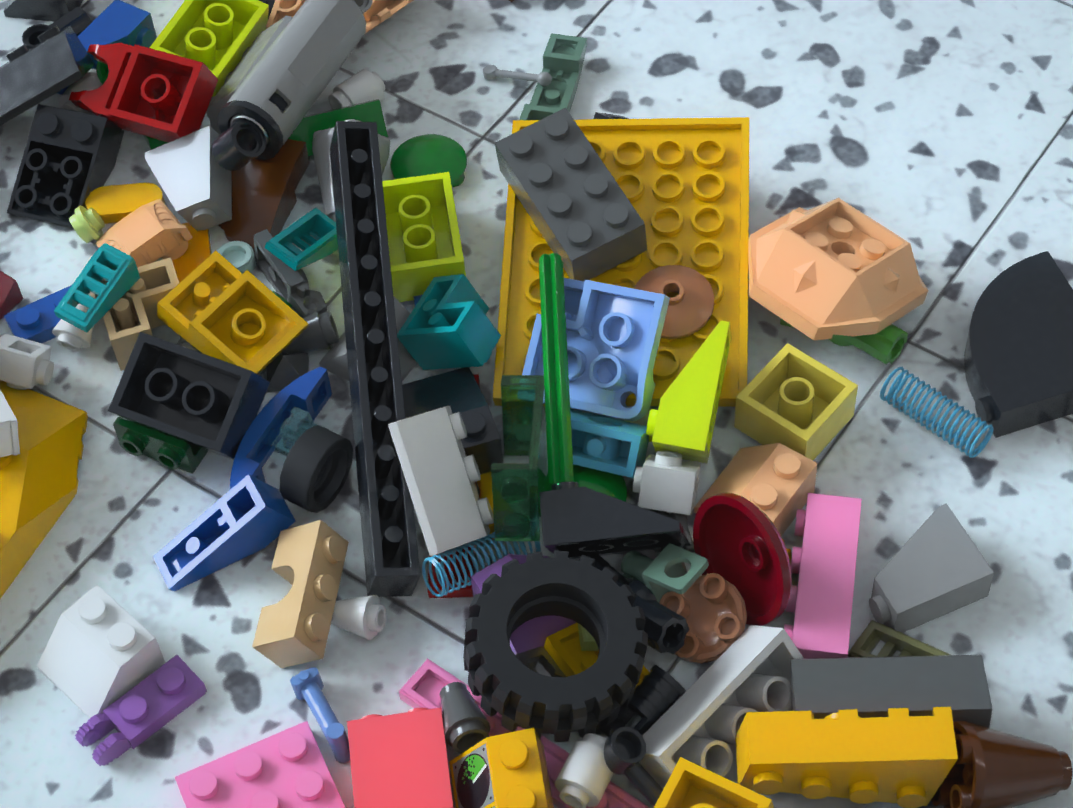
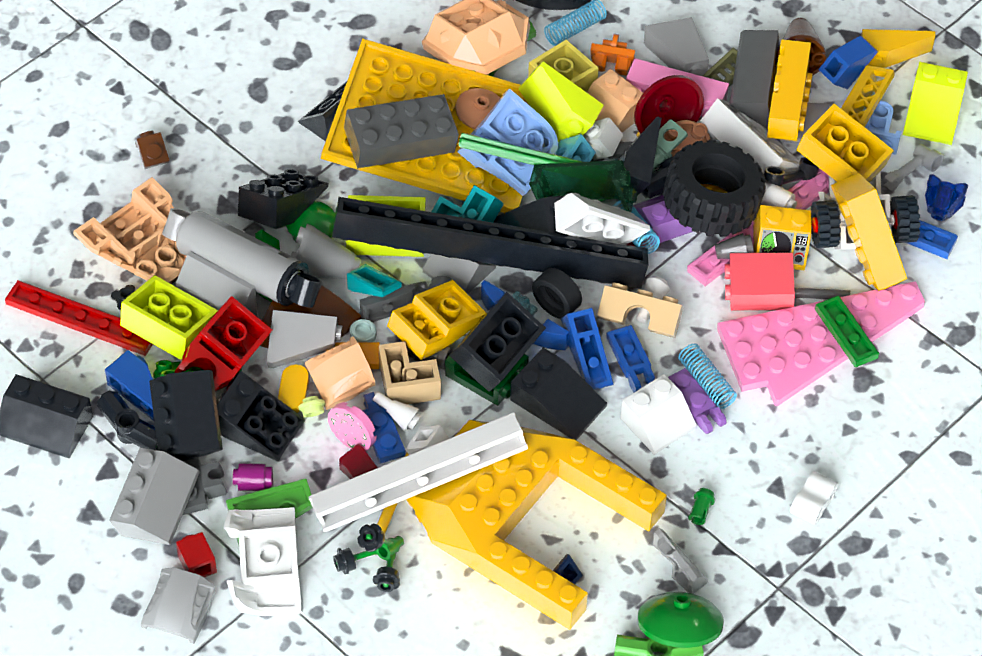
camera: 85 degrees left, 0 degrees up
teal slope [54,243,140,333] -> none
medium blue piece [290,667,350,763] -> none
light grey hinge [483,65,552,86] -> none
sand green slope [519,33,587,120] -> none
none -> black slope [238,169,329,229]
none -> bright pink tile [328,402,376,451]
none -> black slope [510,347,607,440]
none -> orange hips [590,34,635,76]
none -> blue hinge [606,325,656,393]
none -> medium azure piece [678,343,737,409]

